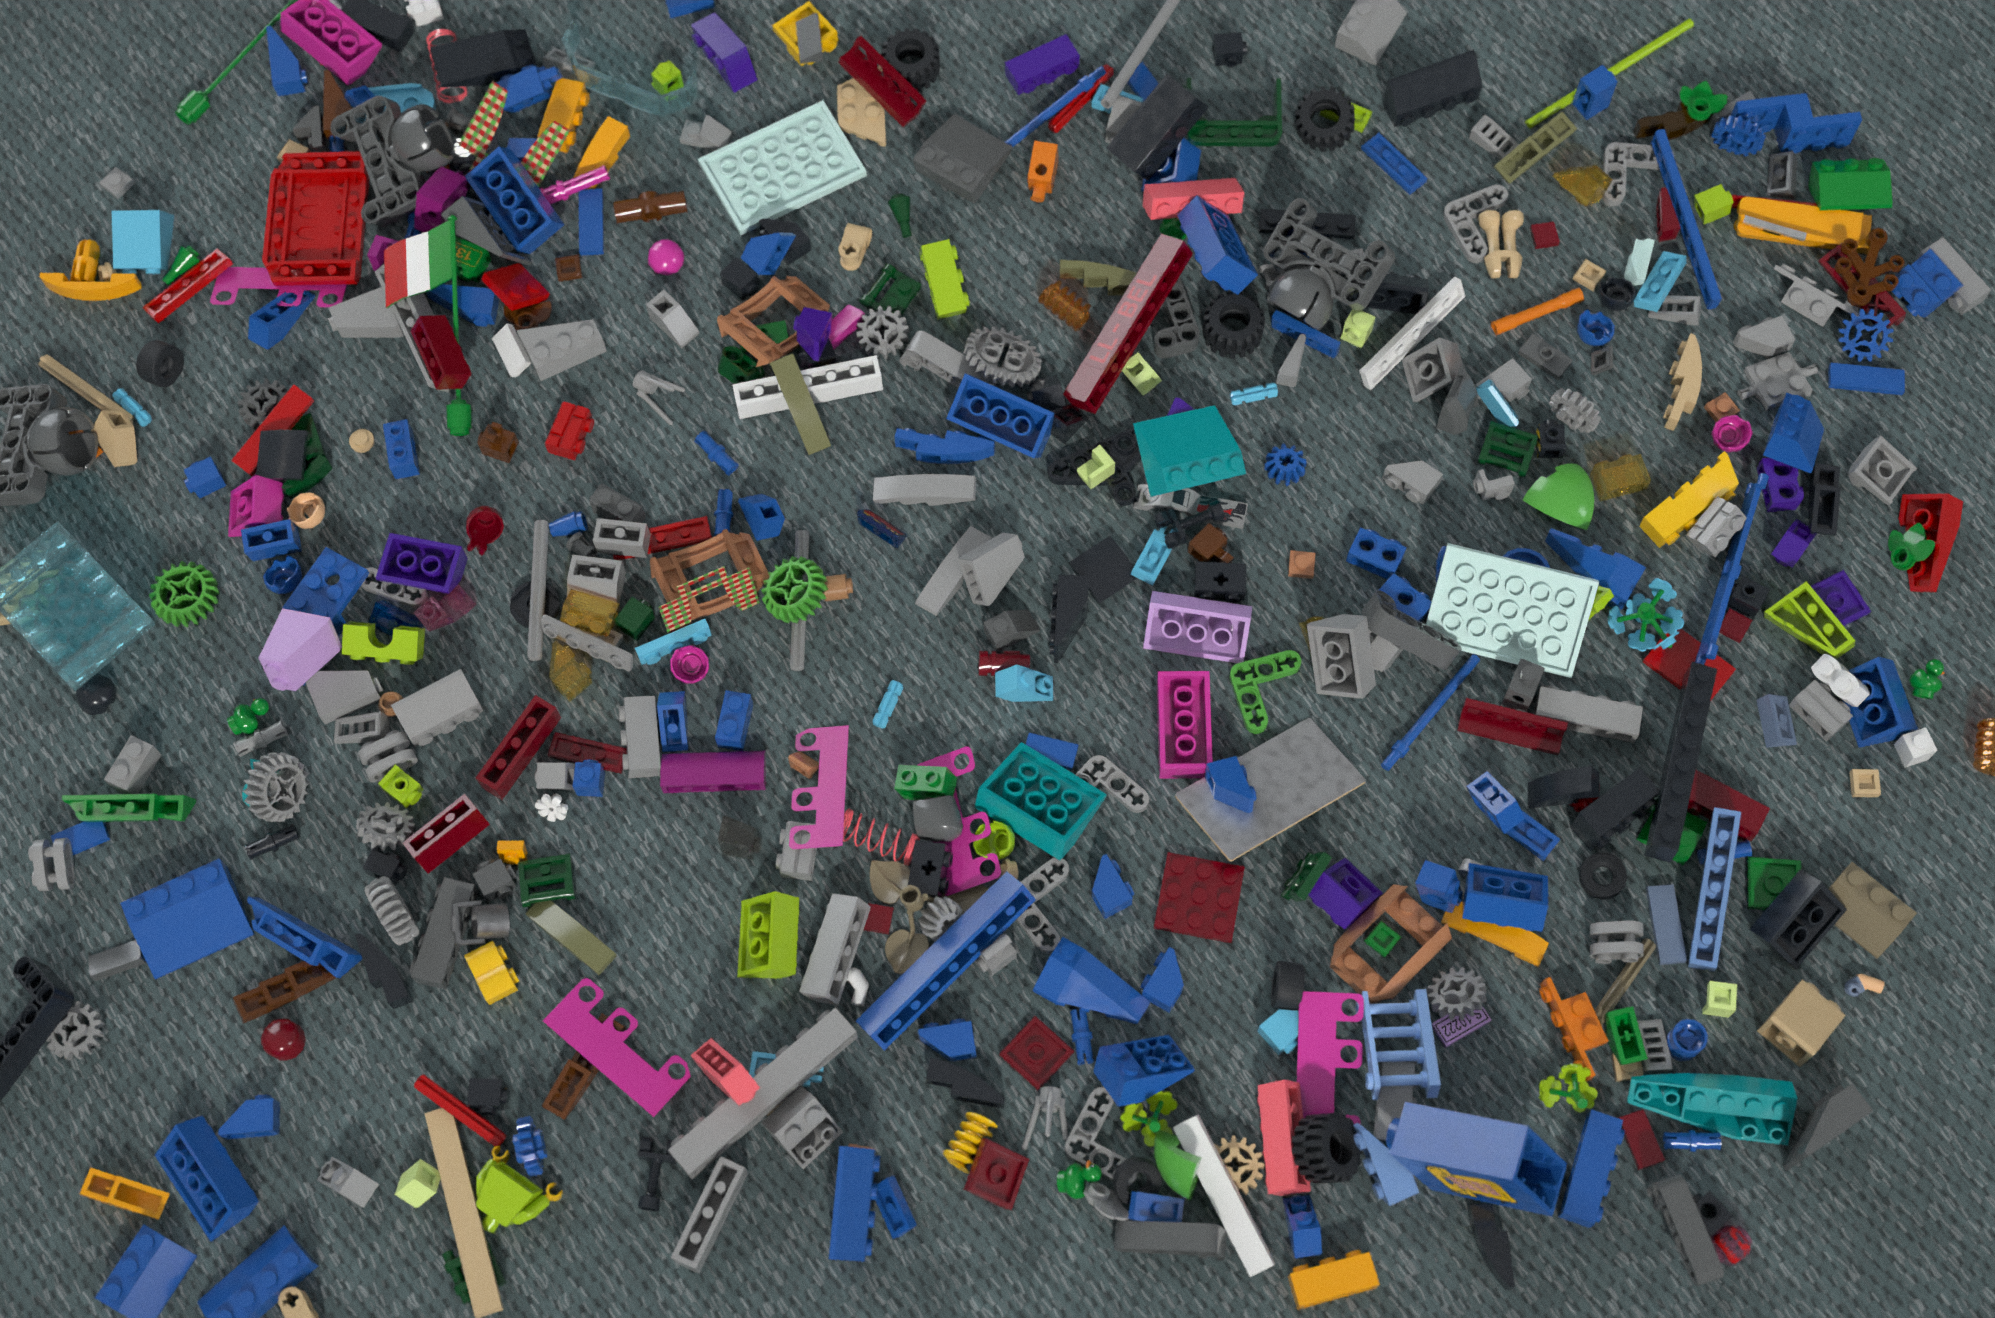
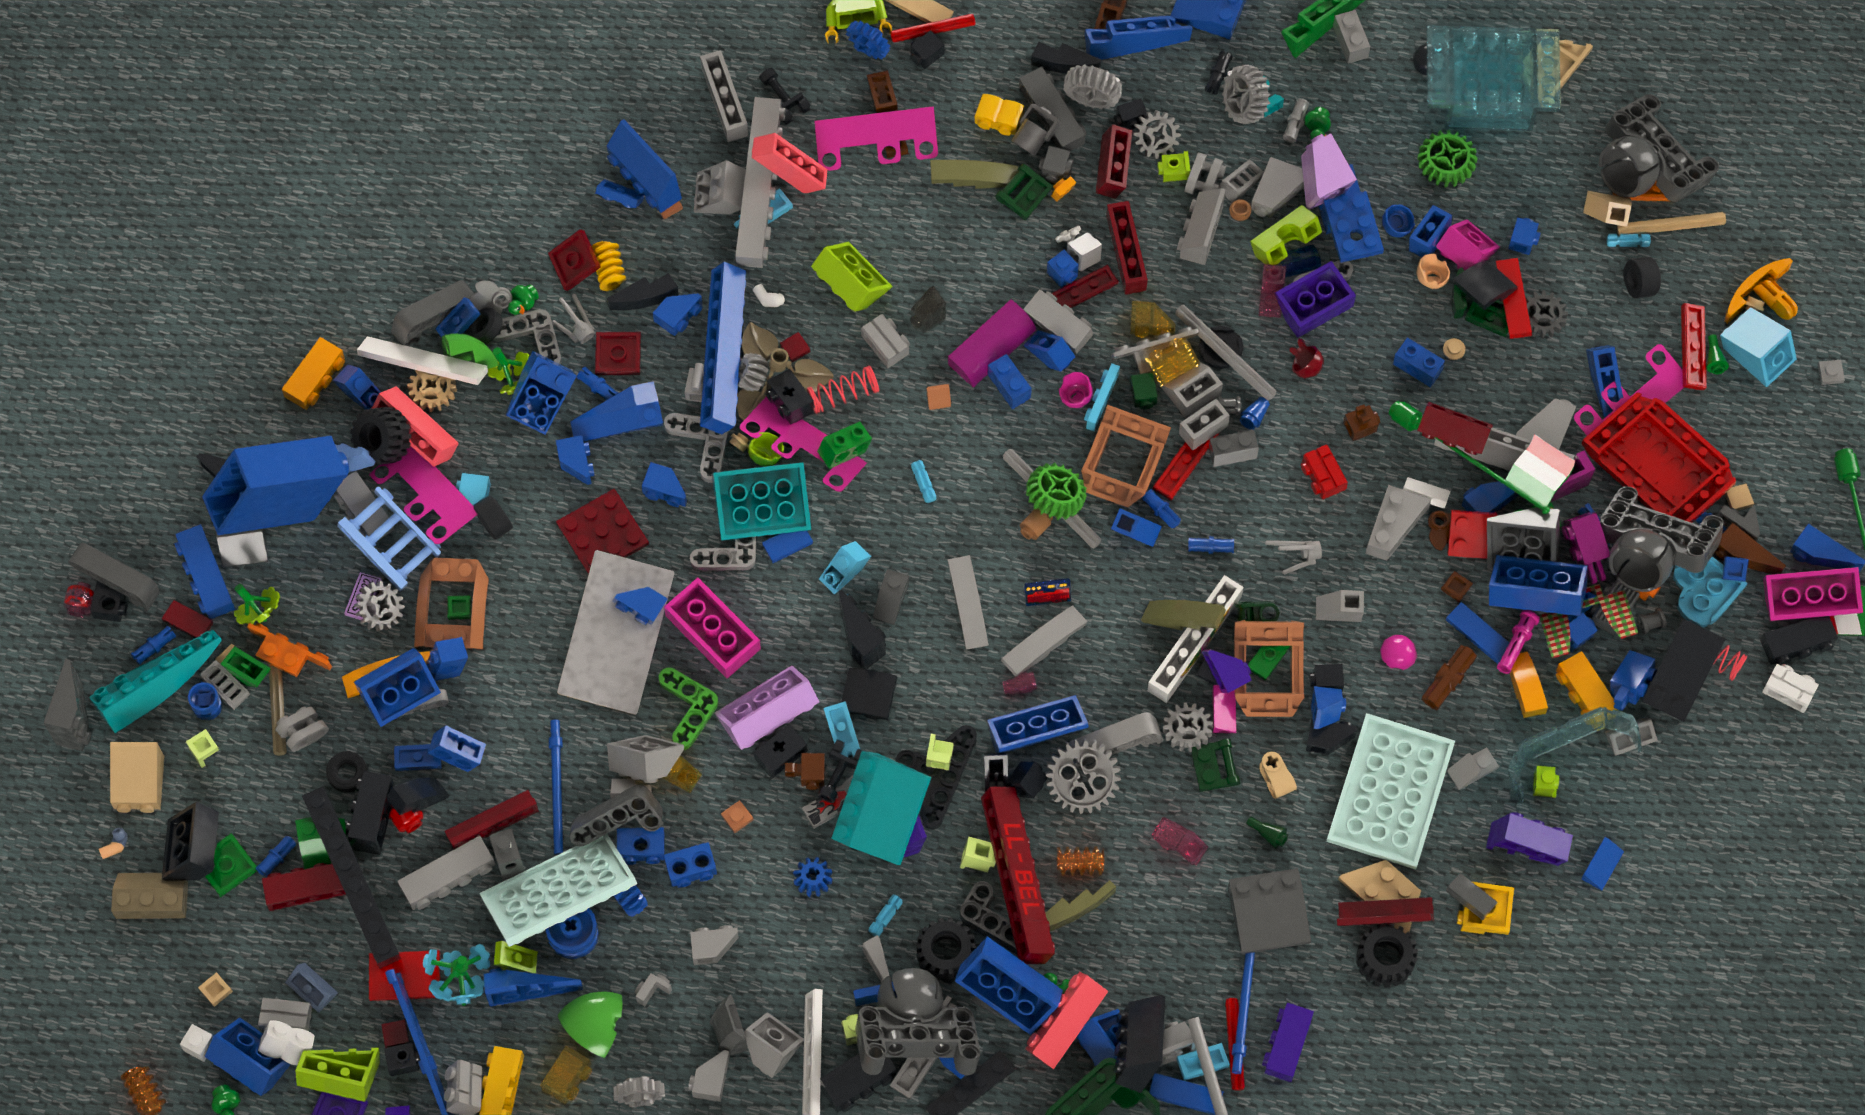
camera: 135 degrees right, 0 degrees up
piece [658,566,760,634] -> none
dark pink piece [789,725,849,849] -> none
light grey brick [799,893,871,1005] -> none
blue slope [894,428,995,464] -> none
dark grey piece [913,795,963,842] -> none
lime wedge [919,239,970,320] -> none
light grey slope [958,533,1025,606] -> none
dark red axle [978,651,1030,676] -> none
orange torso [1028,141,1059,202] -> none
dark green plate [1280,852,1332,902] -> none
dark purple slope [1309,858,1383,929] -> none
medium azure slope [1476,379,1519,427] -> none
dark green plate [1477,421,1538,478] -> none
black brick [1536,419,1567,458] -> none
sand blue tile [1646,884,1687,965] -> none
medium blue brick [1688,807,1741,972] -> none
none -> clear pink cone [1002,671,1037,695]
none -> clear pink slope [1151,817,1208,865]

